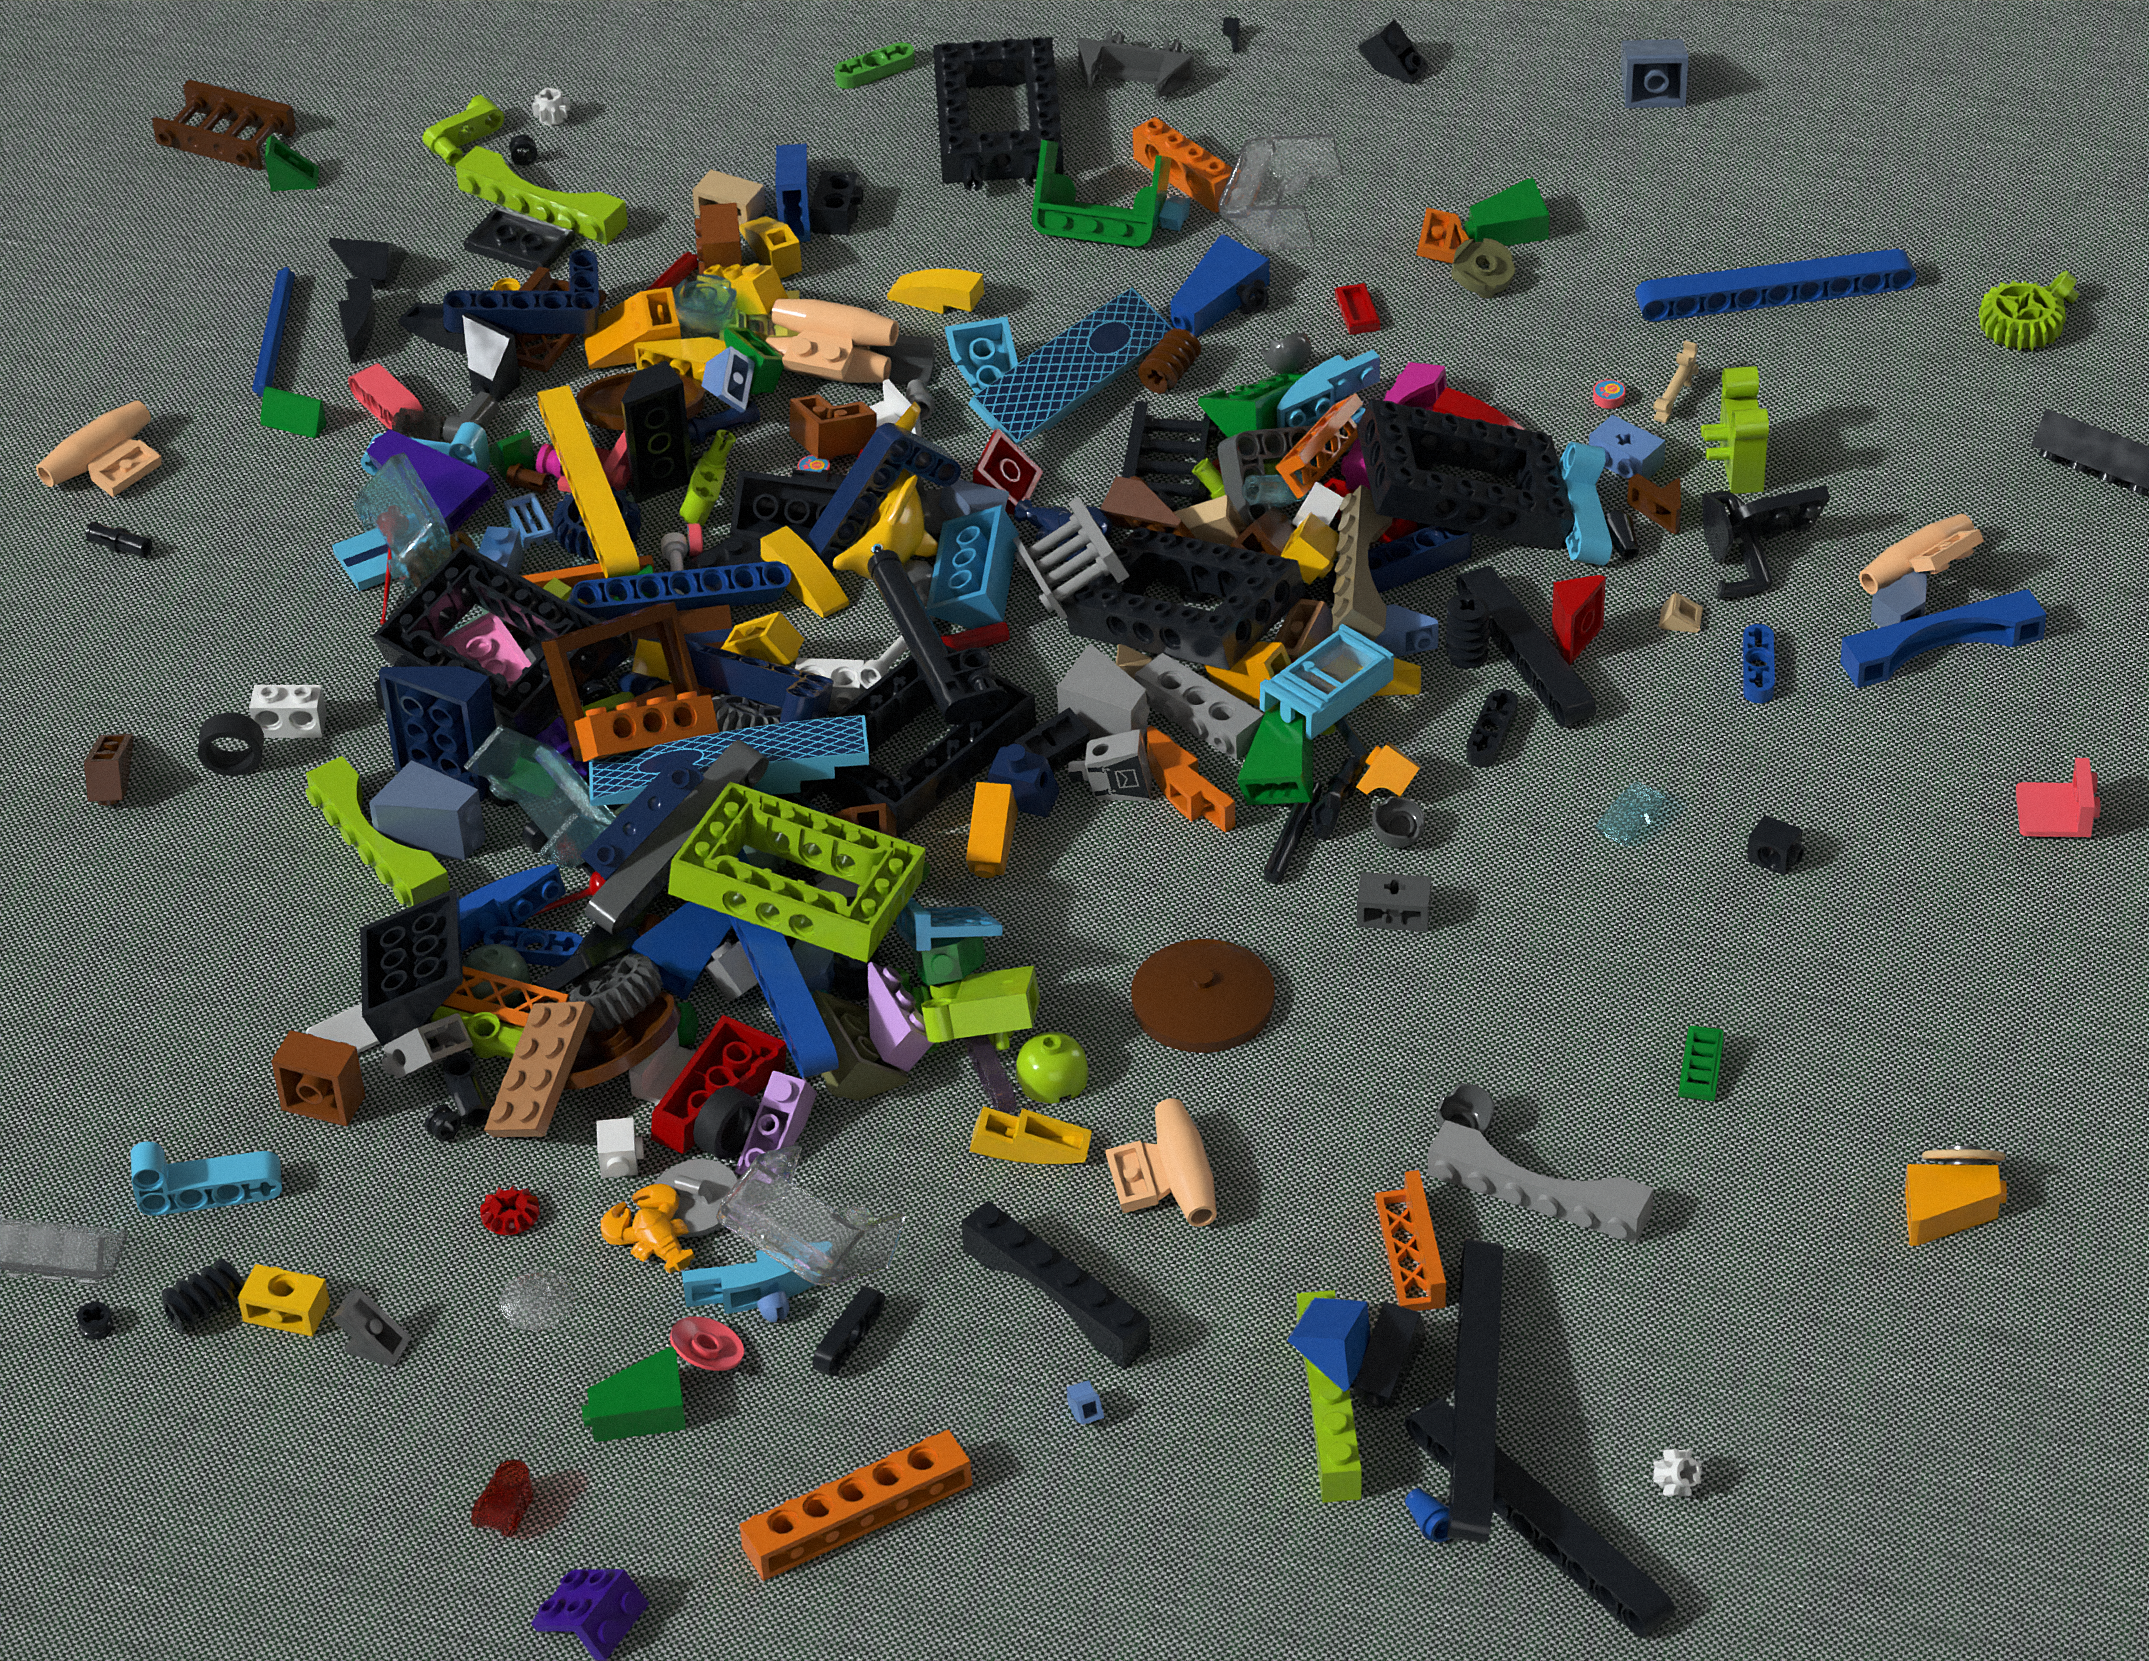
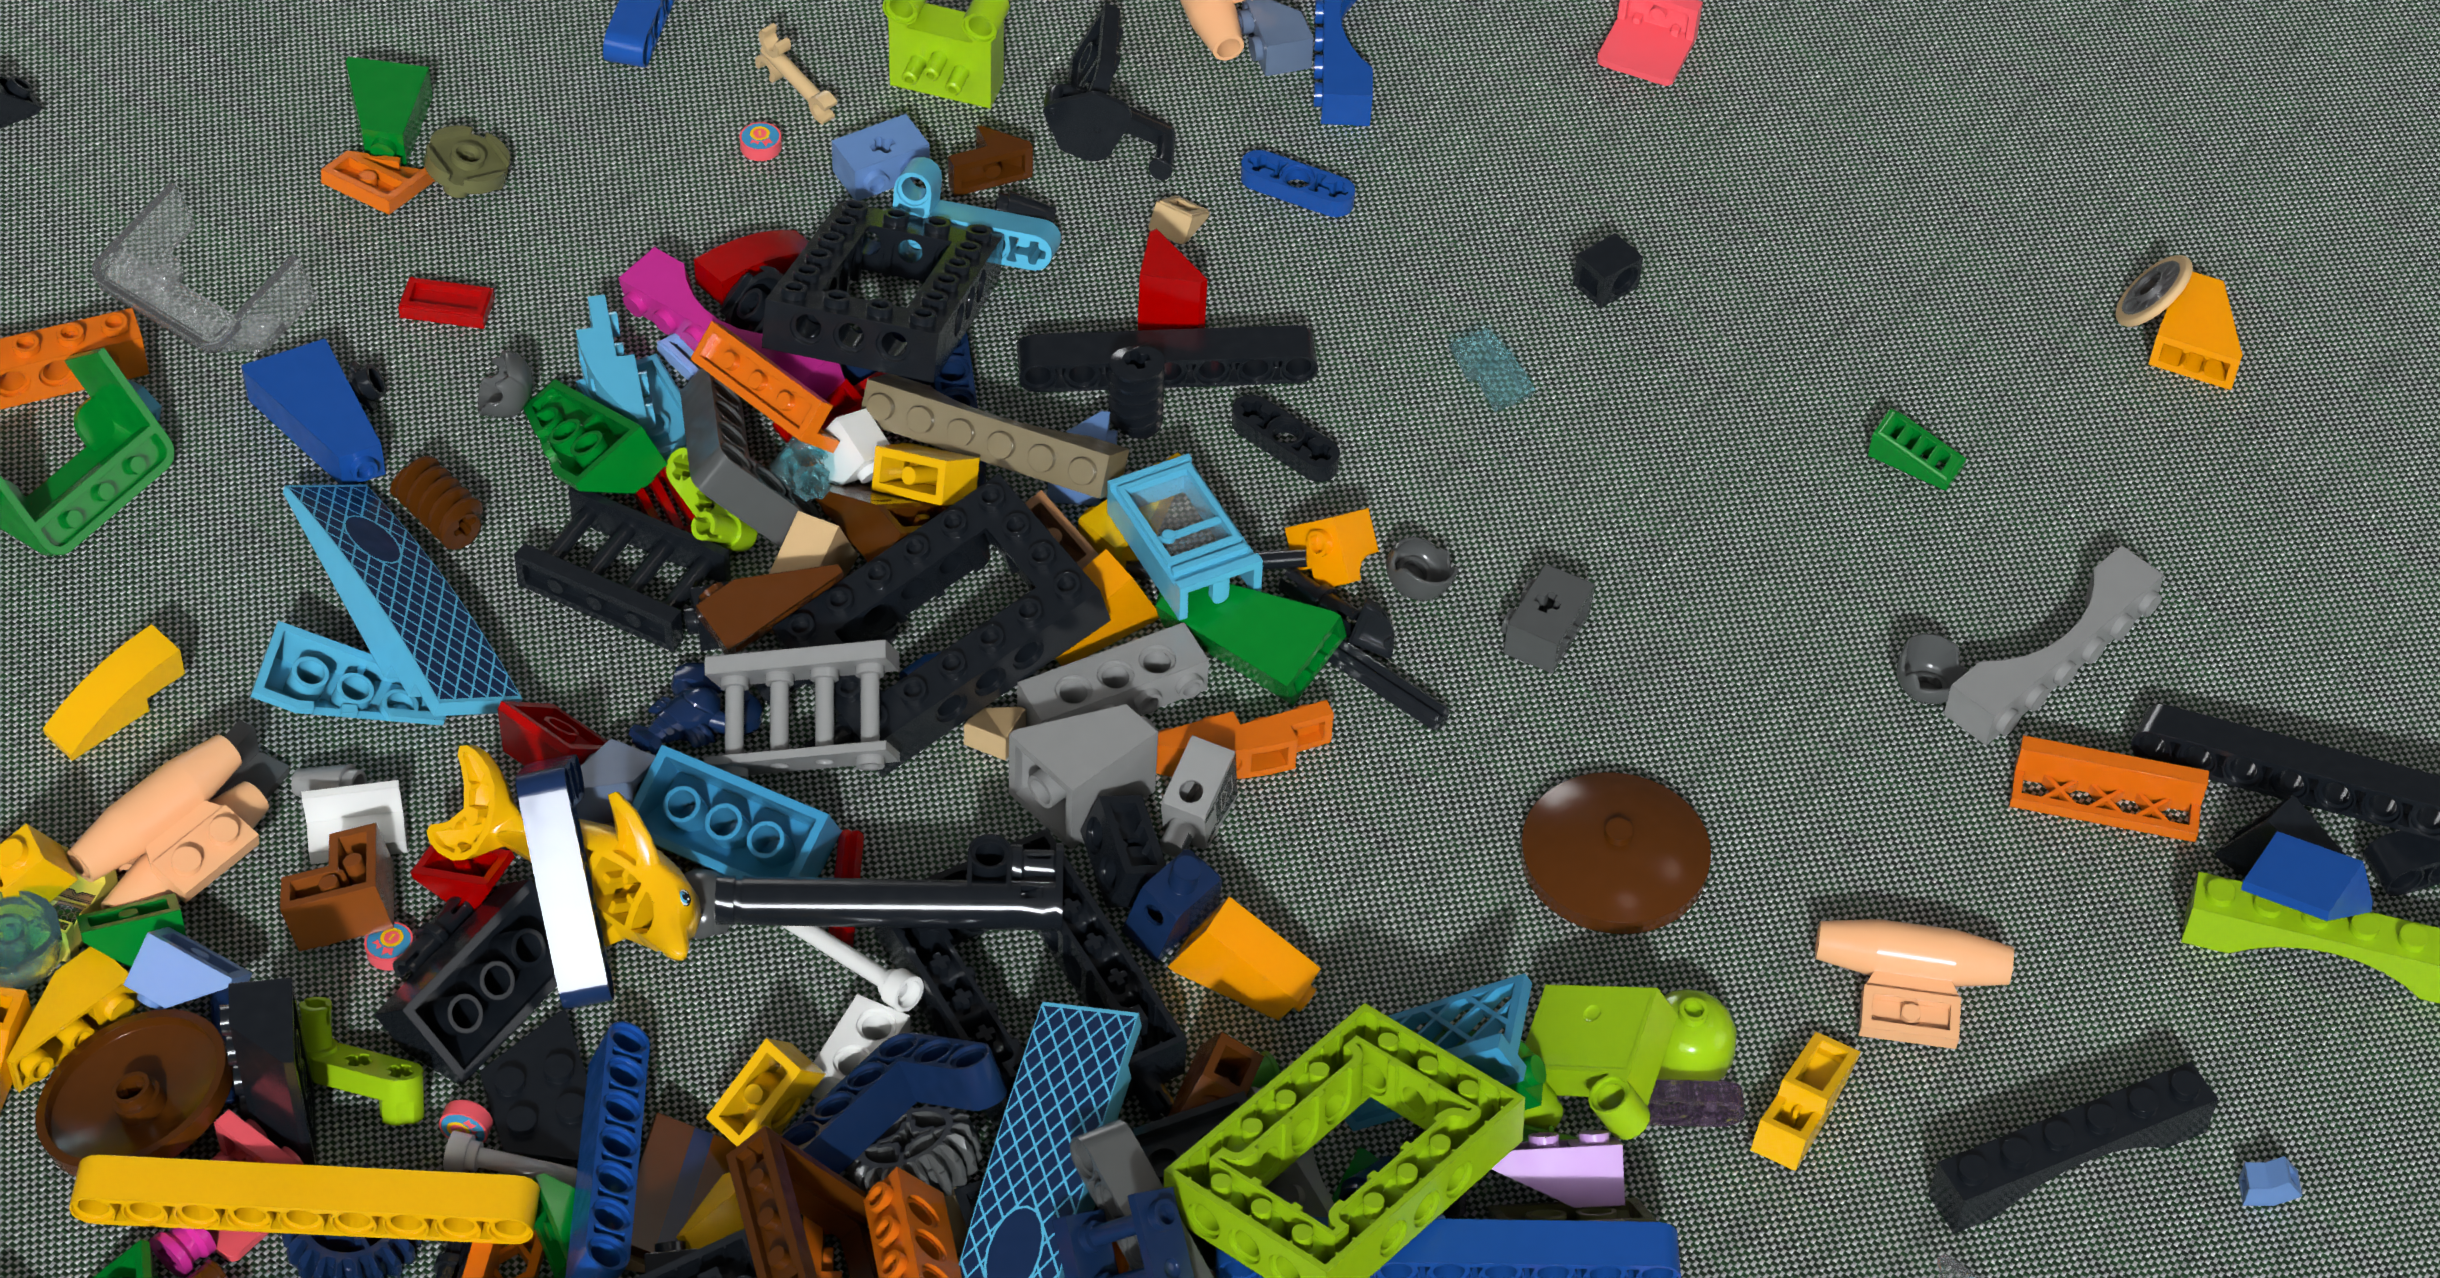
camera: 75 degrees left, 5 degrees up
yellow slope [761,526,849,618] -> none

